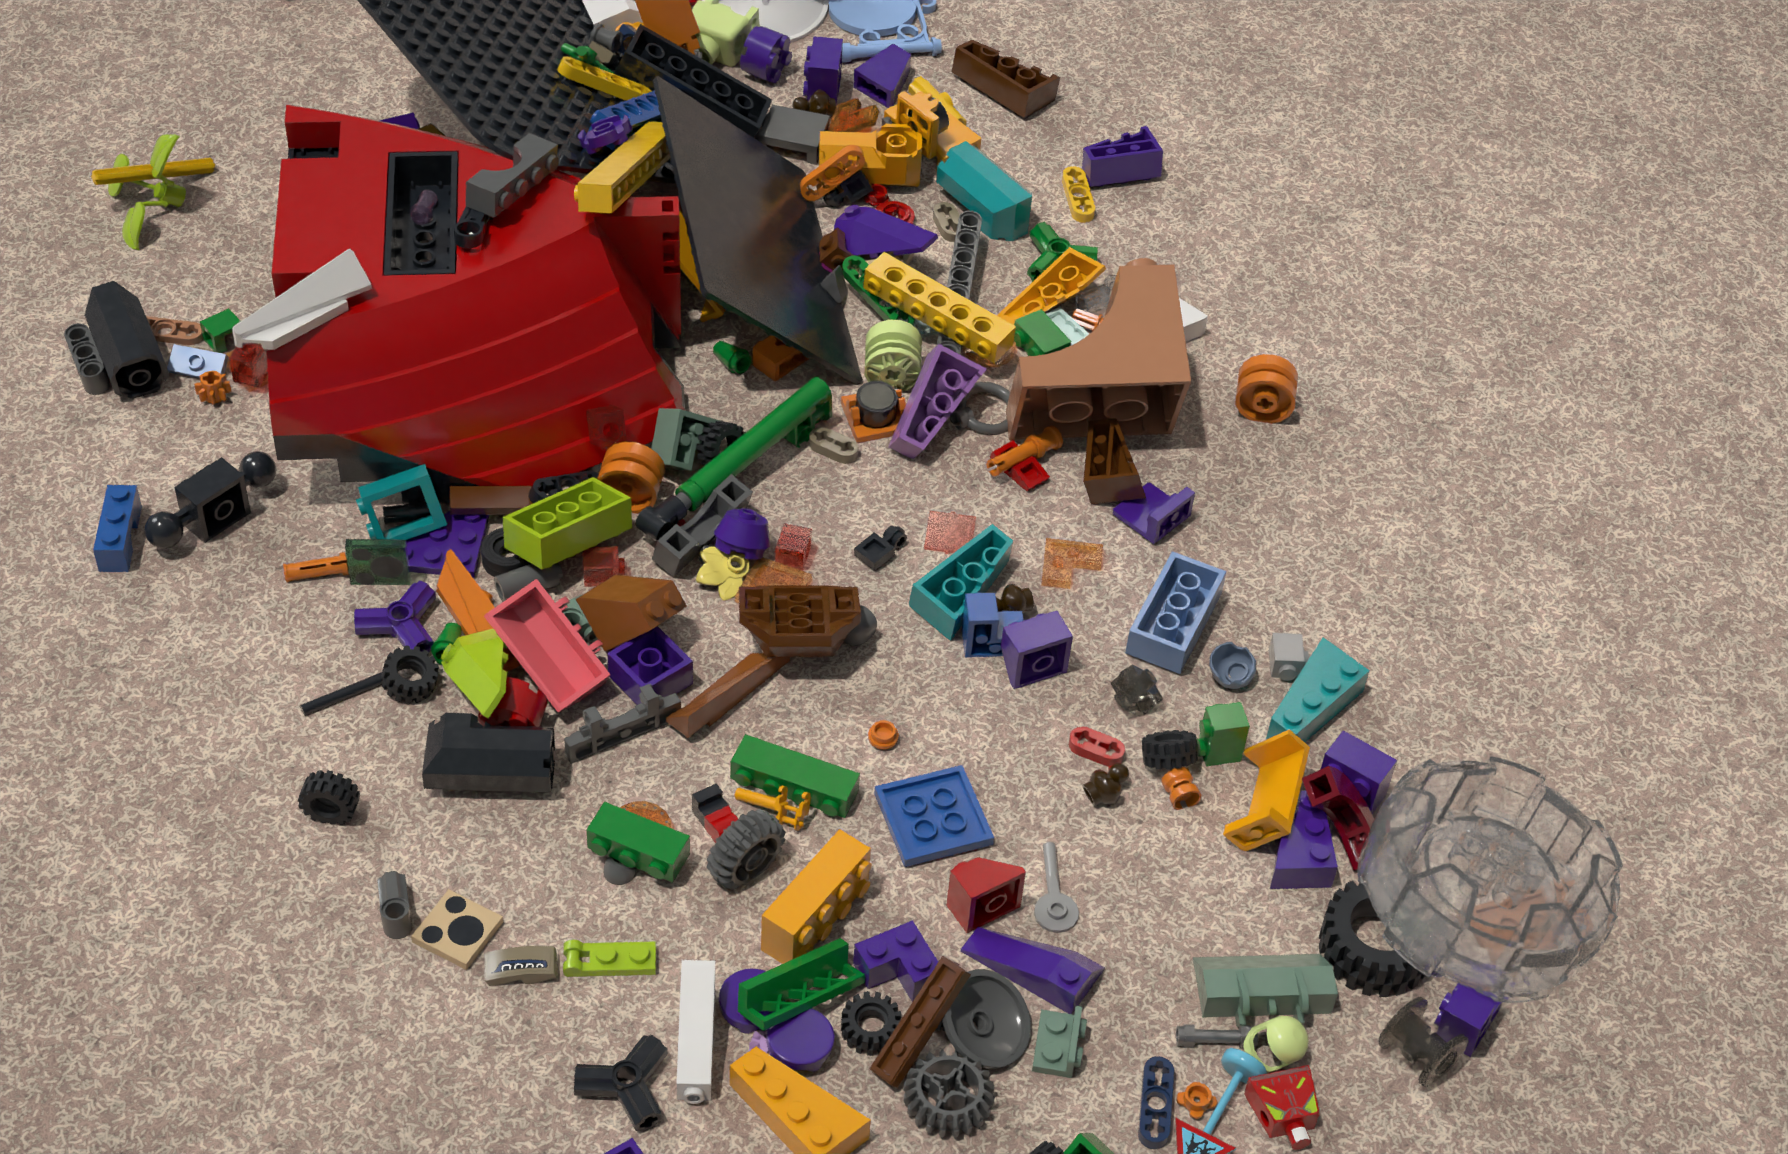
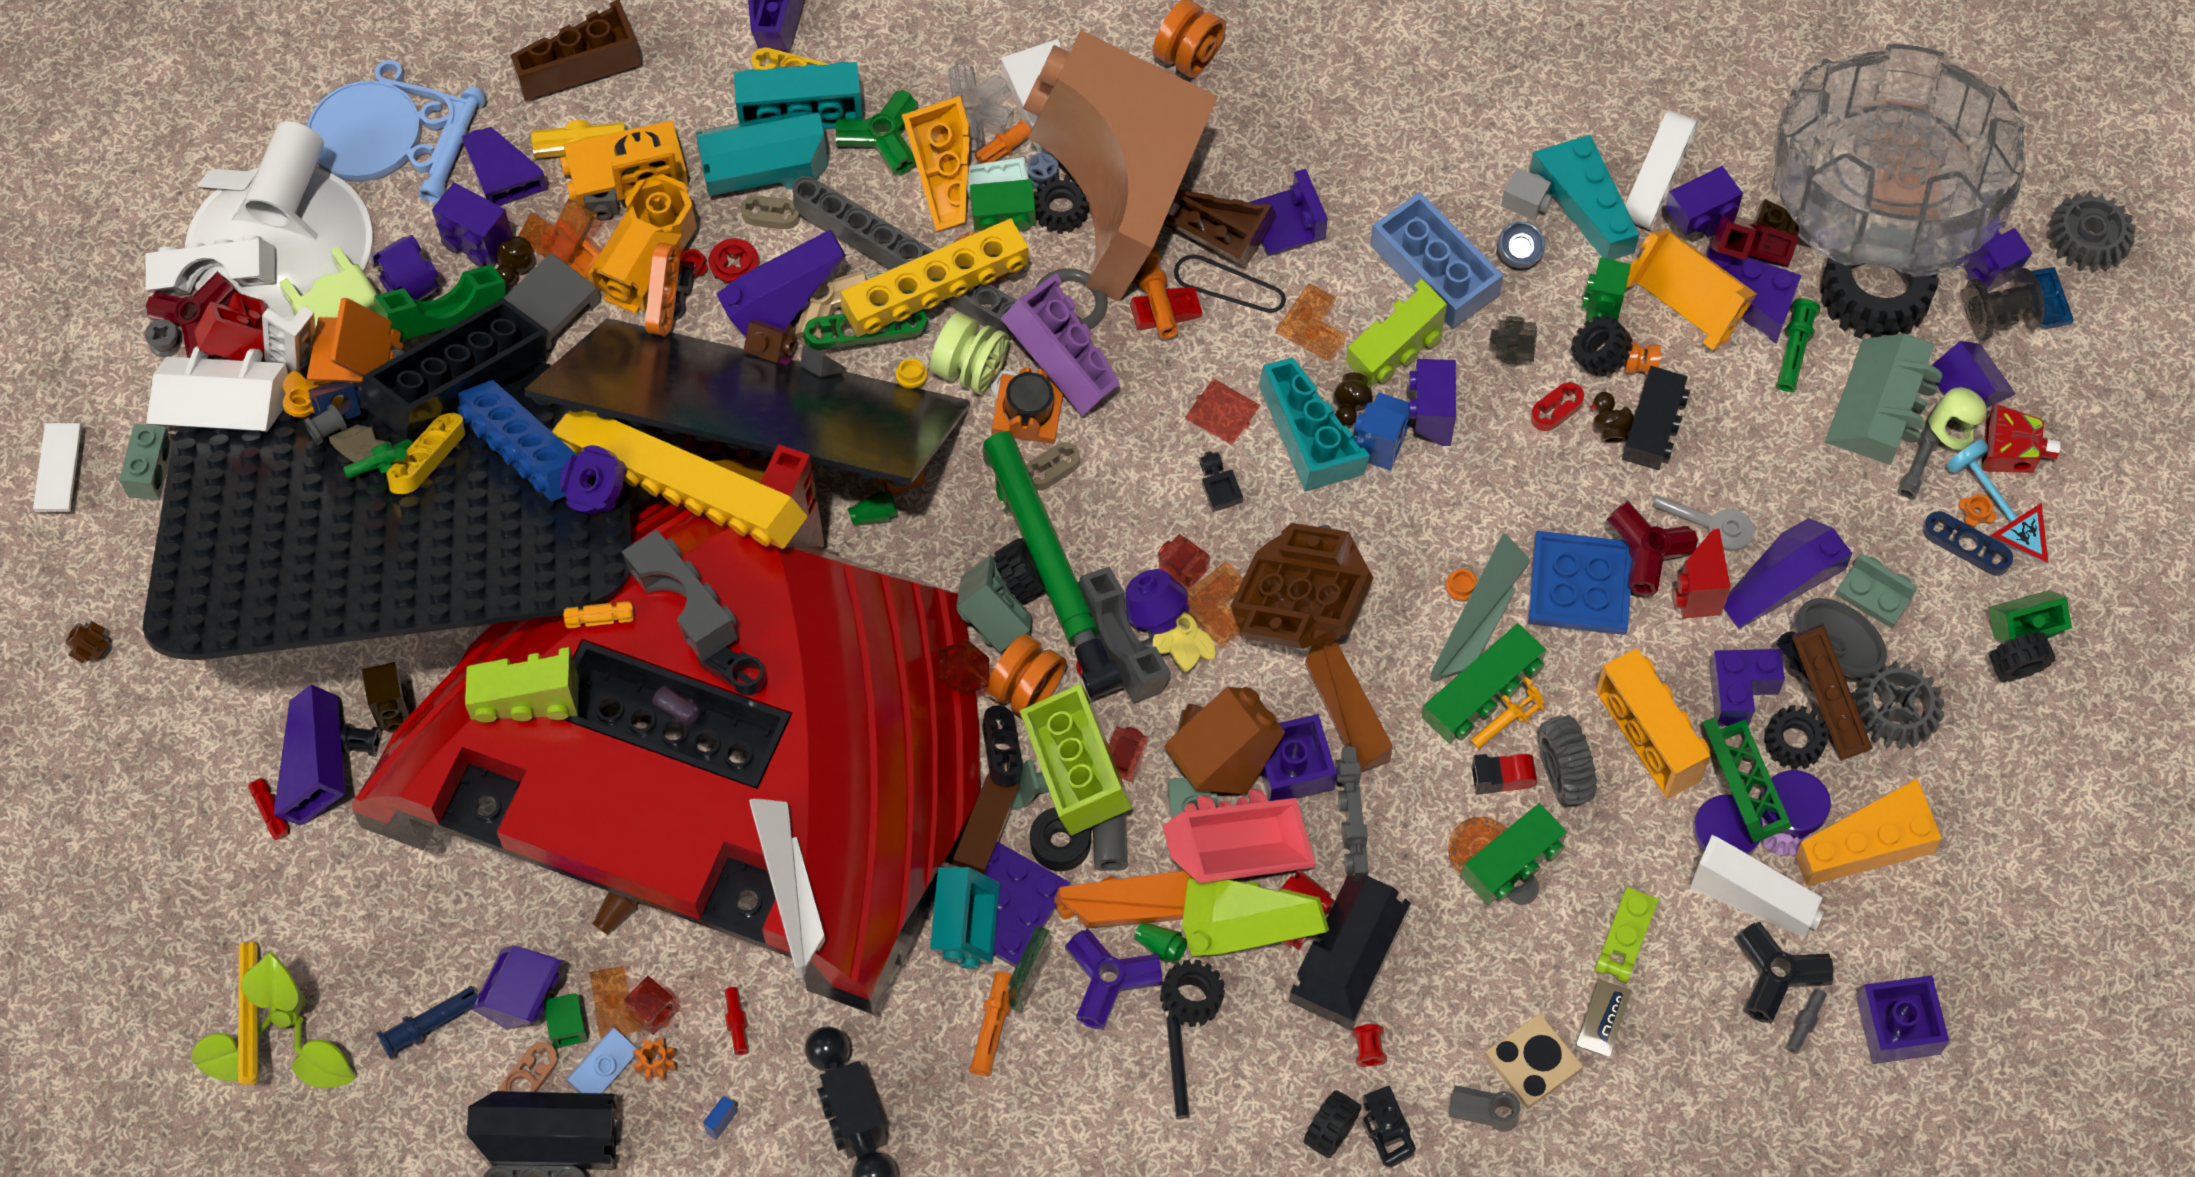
camera: 60 degrees left, 15 degrees up
none -> green arch [374,264,506,341]
none -> dark blue pin [376,985,478,1060]
none -> lime wedge [465,647,579,723]
none -> dark purple slope [471,945,562,1029]
none -> light orange axle [564,601,634,628]
none -> blue tile [703,1096,737,1141]
none -> red bar [724,987,748,1055]
none -> teal brick [734,62,863,129]
none -> yellow plate [895,358,927,389]
none -> black piece [1174,254,1286,313]
none -> lime wedge [1346,278,1447,387]
none -> red bush [1353,1024,1387,1067]
none -> black piece [1362,1085,1416,1168]
none -> sand green wedge [1430,533,1530,682]
none -> dark red piece [1606,500,1699,595]
none -> black brick [1622,366,1691,471]
none -> white beam [1625,109,1698,230]
none -> green pin [1776,298,1820,393]
none -> flat silver bar [1786,989,1827,1054]
none -> dark purple slope [1932,340,2016,408]
none -> clear blue tile [2023,267,2074,330]
none -> dark grey gear [2048,191,2135,273]

